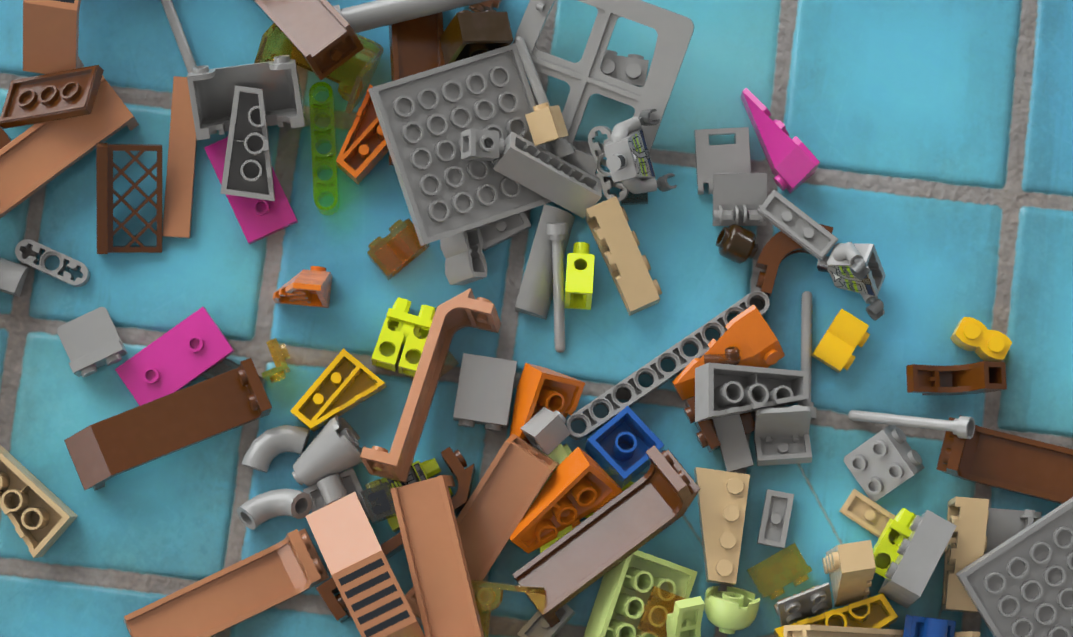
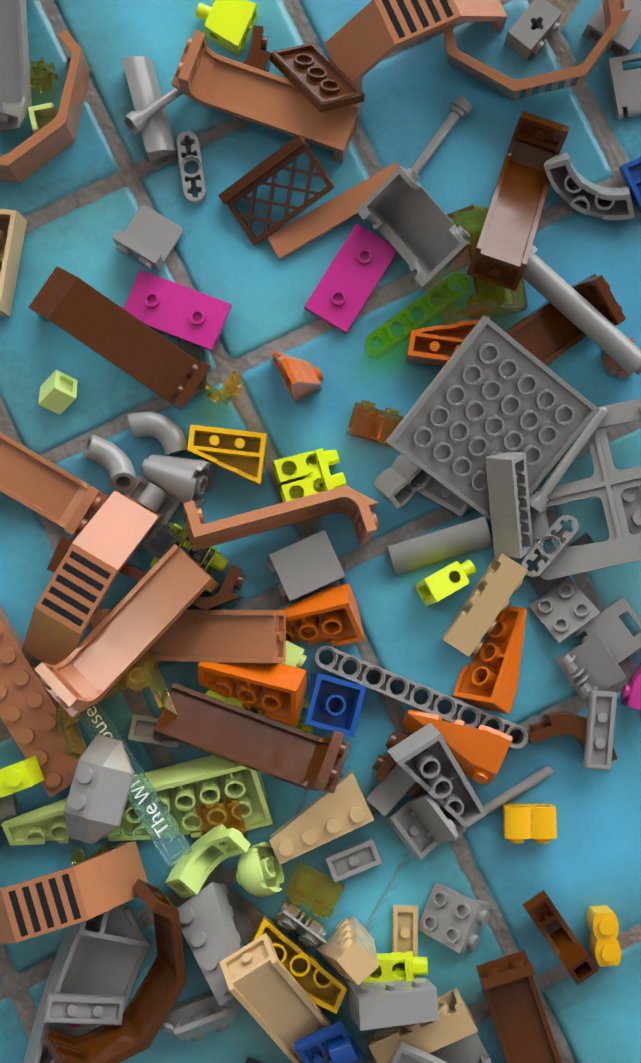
camera: 55 degrees right, 5 degrees up
light grey wedge [220,85,275,201] -> none
dark brown brick [439,10,513,65] -> none
light grey brick [461,128,504,161] -> none
light grey brick [520,407,571,456] -> none
tan brick [525,102,569,146] -> none
light grey piece [546,223,568,353] -> none
light grey torso [604,109,677,194] -> none
reddish brown arm [704,346,741,365] -> none
dark brown head [716,224,758,264] -> none
light grey torso [817,242,886,320] -> none
light grey piece [848,410,975,439] -> none
none -> yellowish green panel [38,370,78,414]
none -> orange wedge [452,606,527,714]
none -> light grey hinge [528,576,601,644]

